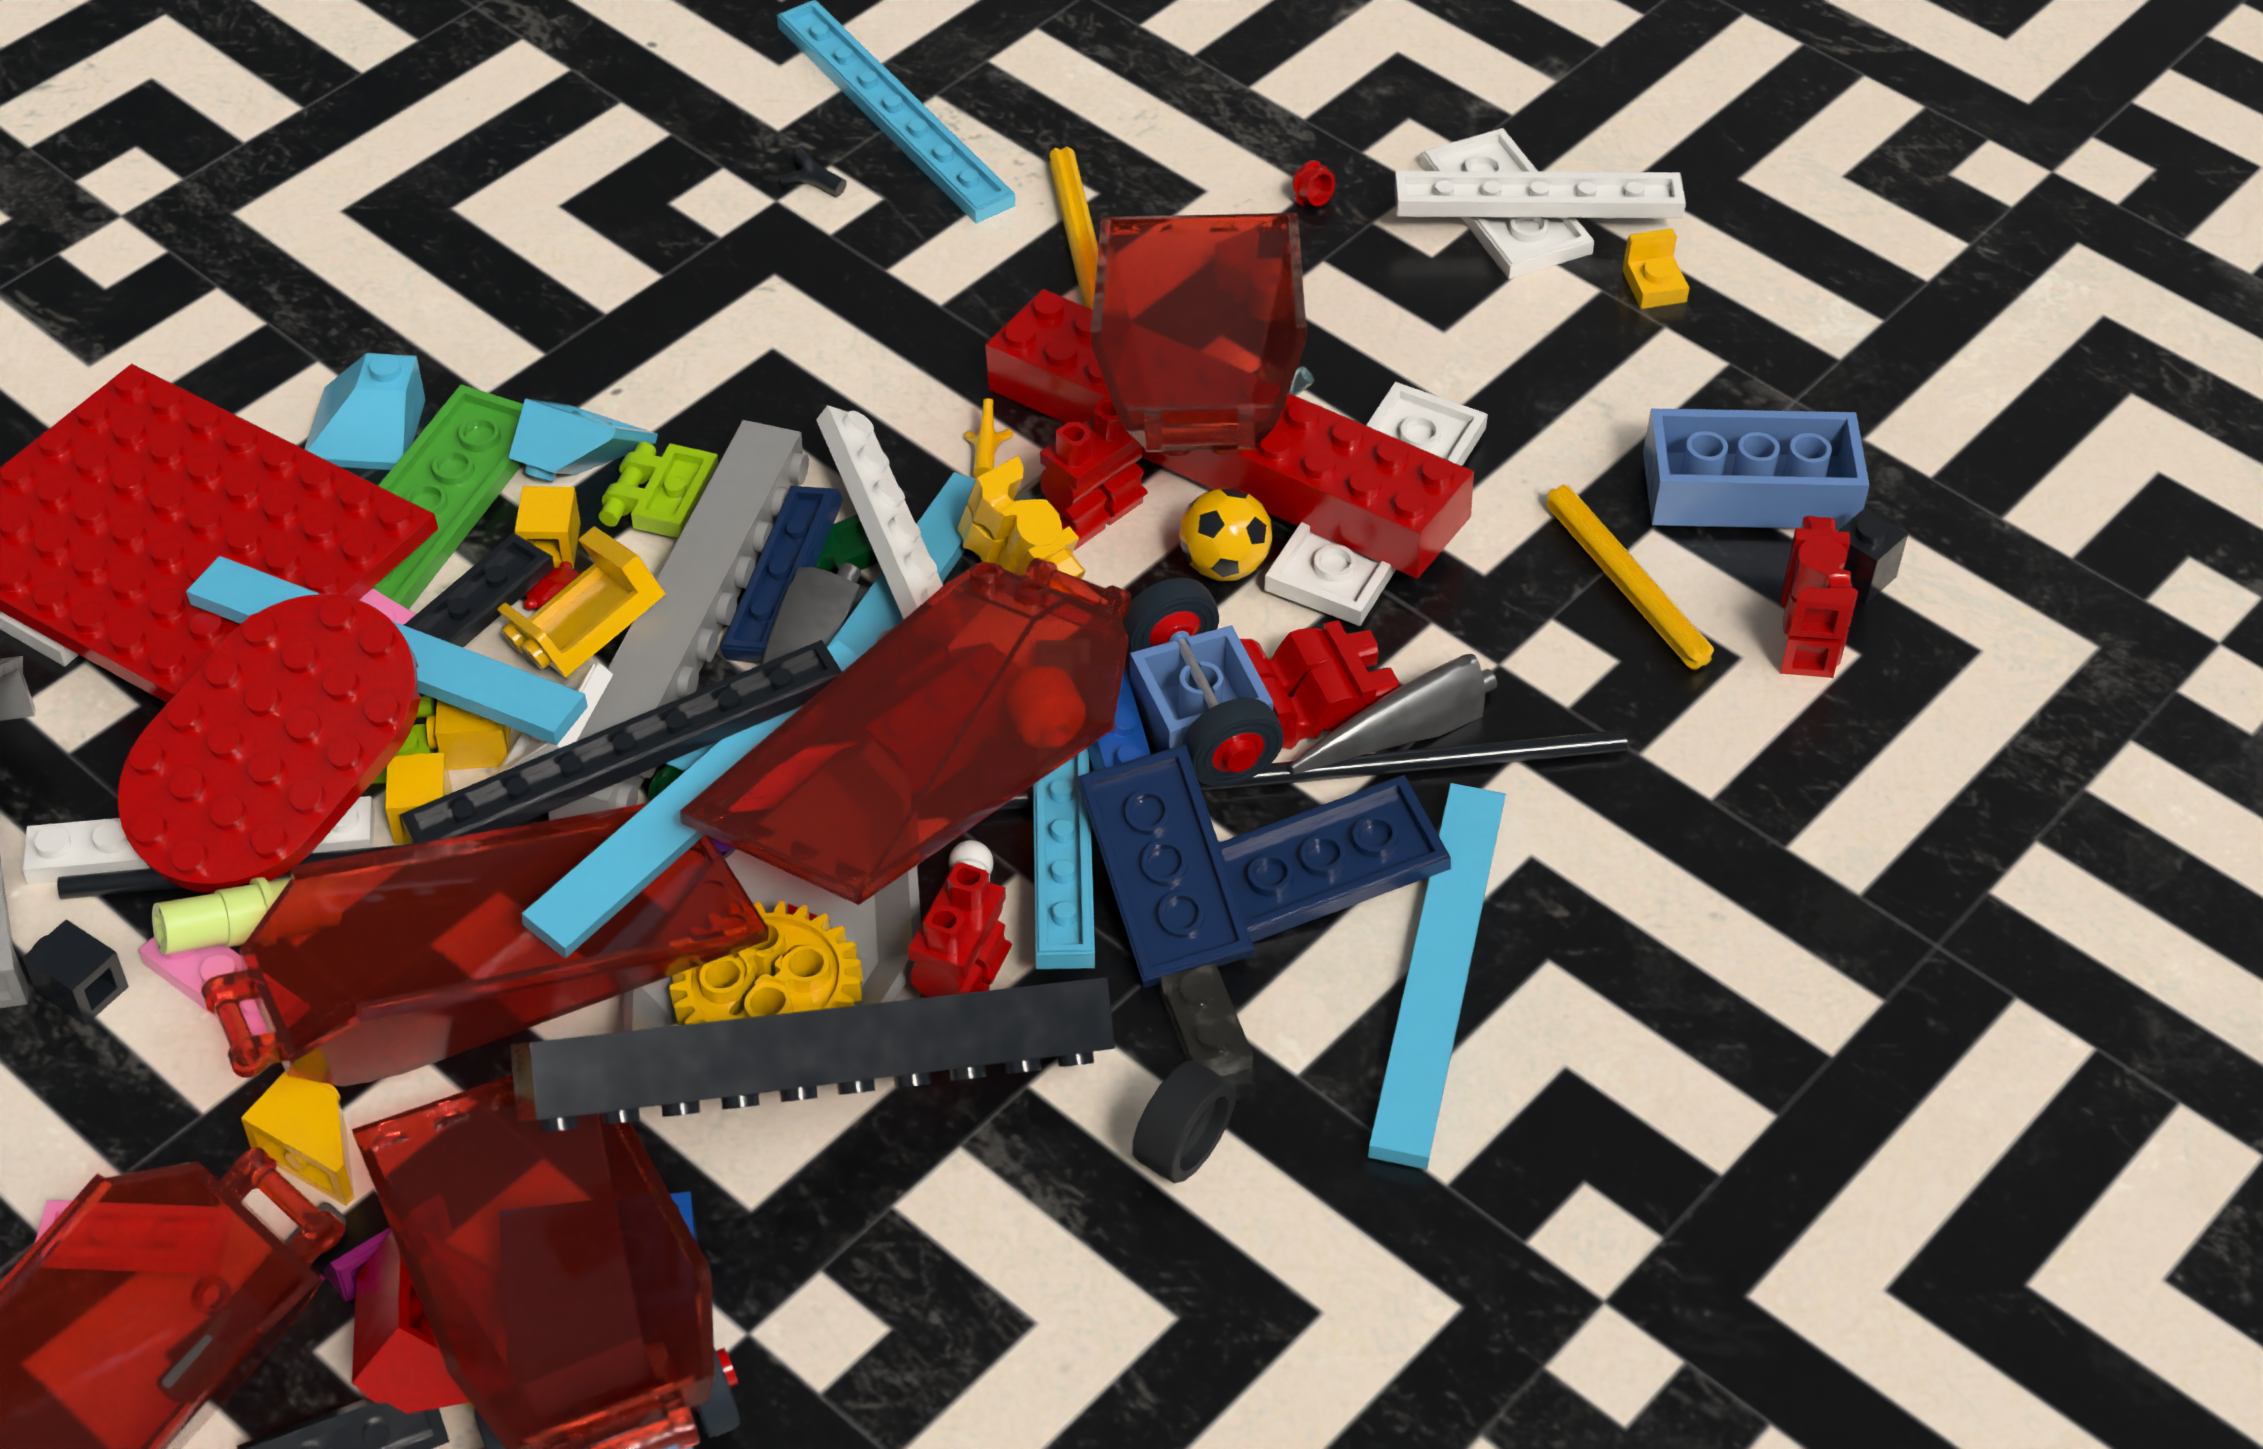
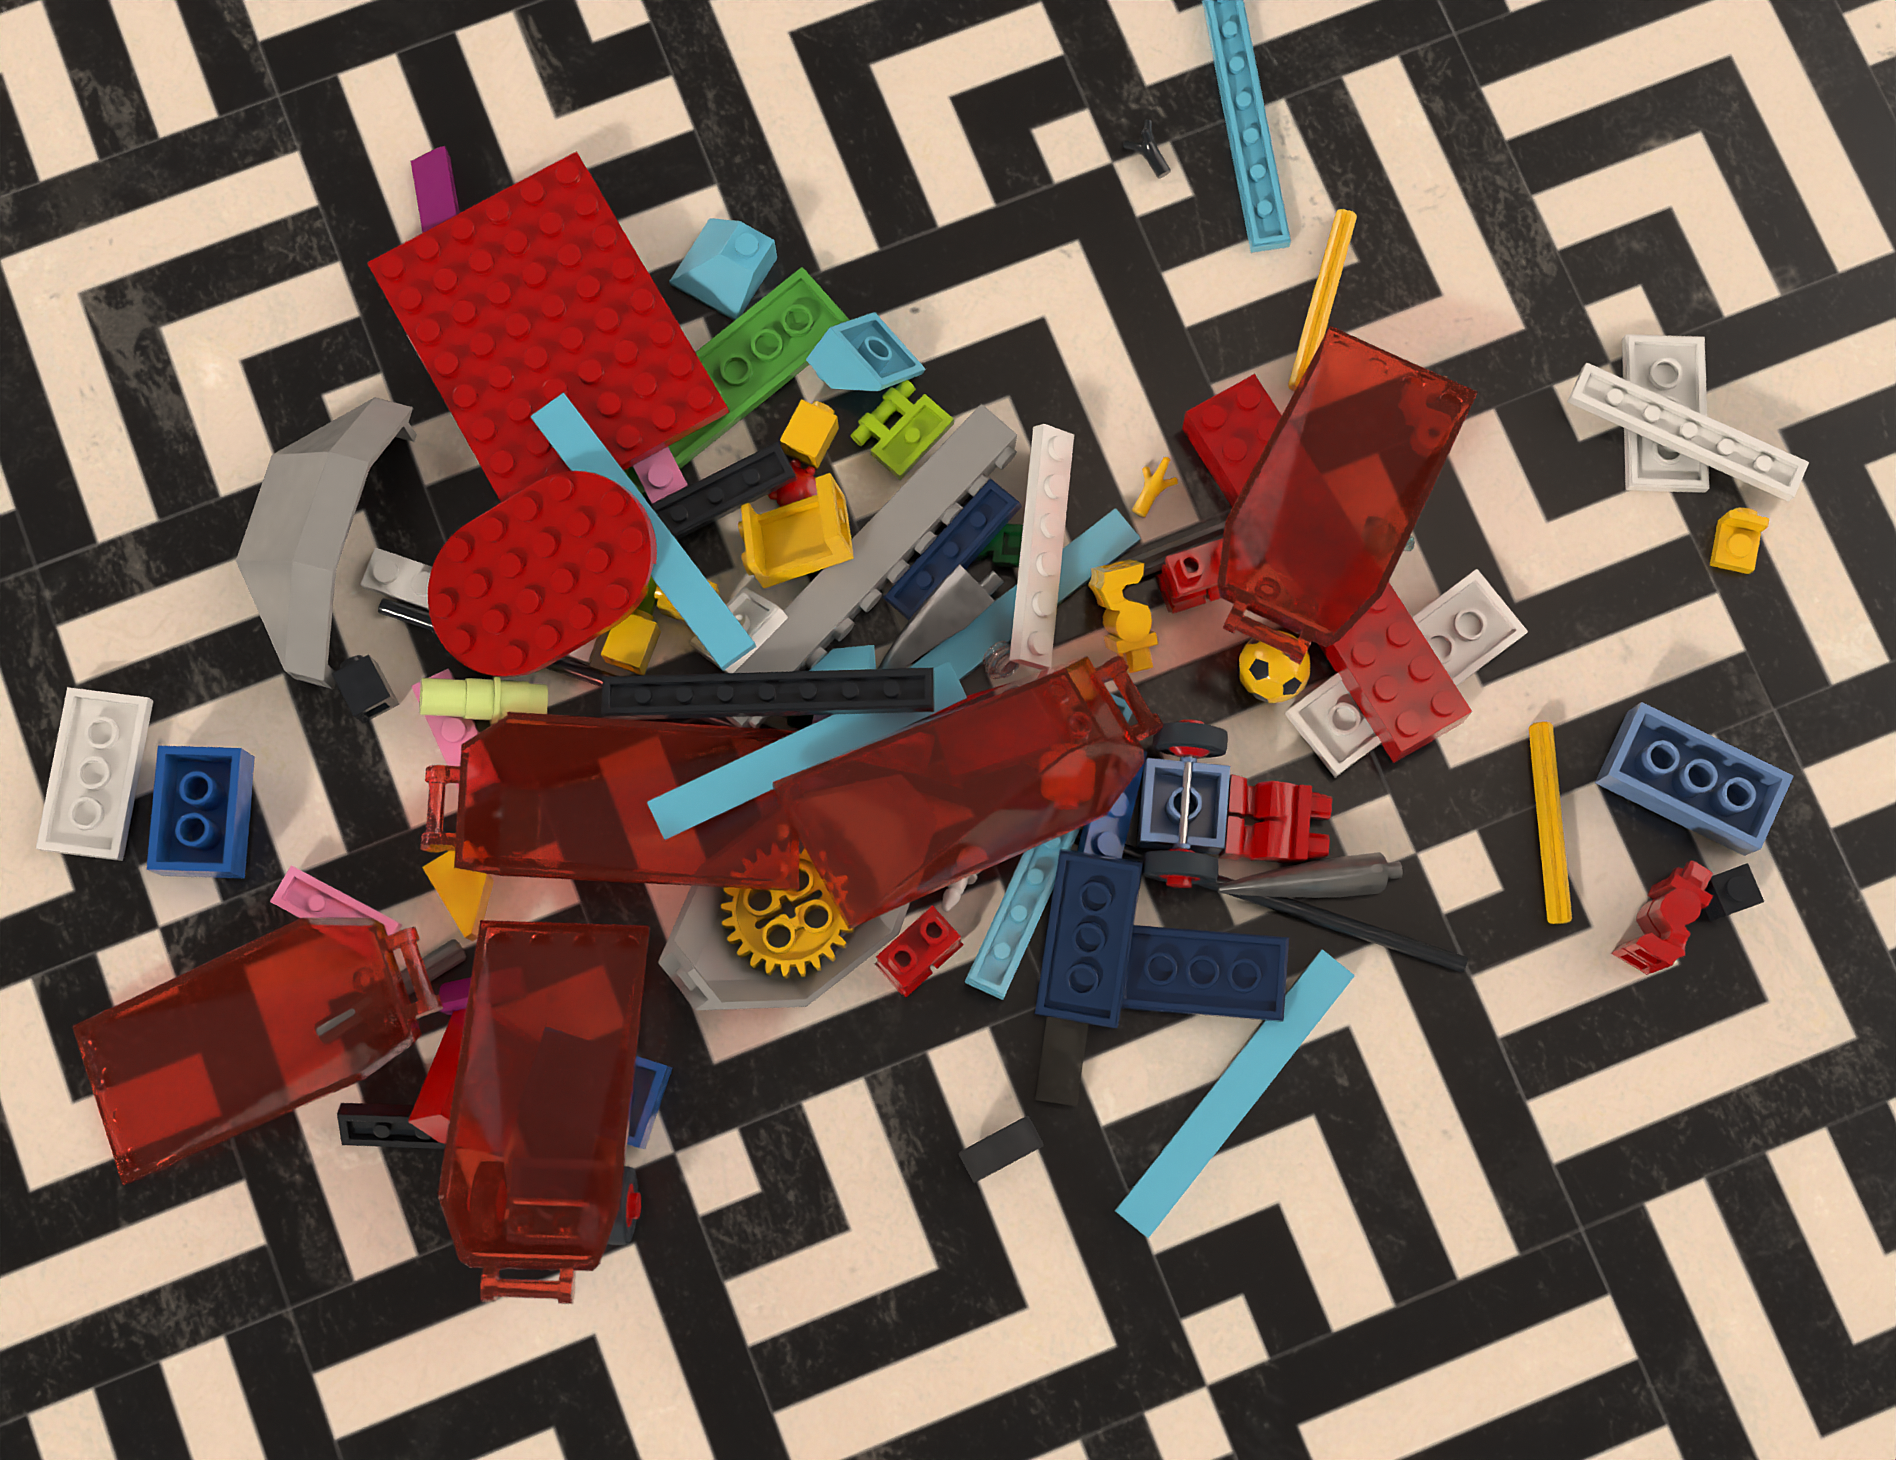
camera: 25 degrees right, 30 degrees up
black brick [510,977,1115,1132] -> none
red plate [1292,160,1335,206] -> none

